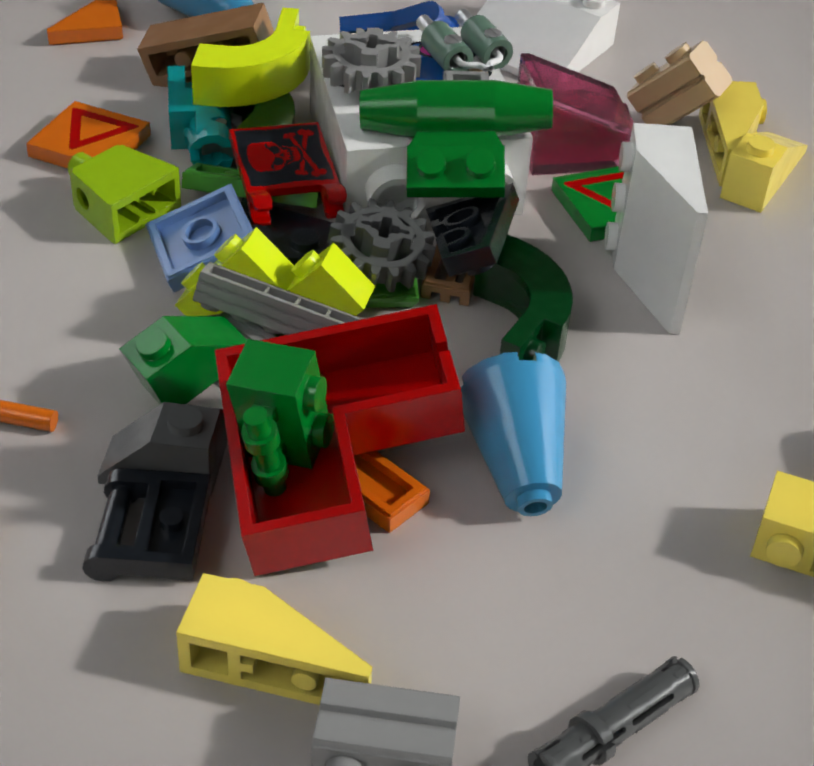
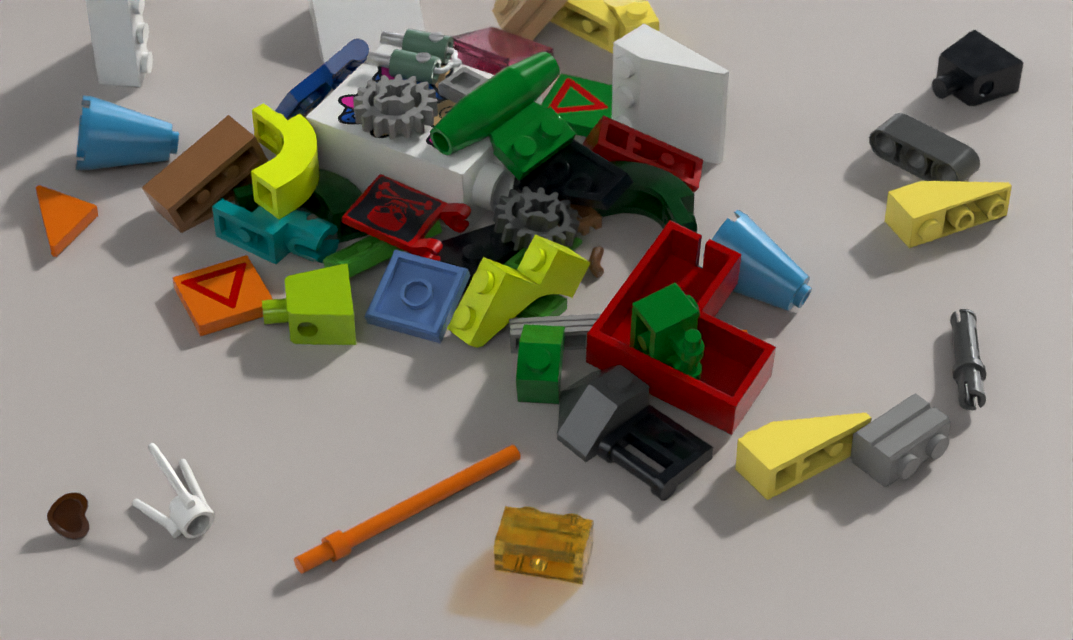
camera: 45 degrees left, 0 degrees up
light grey piece [193,262,362,335] -> none
none -> red slope [583,115,703,192]

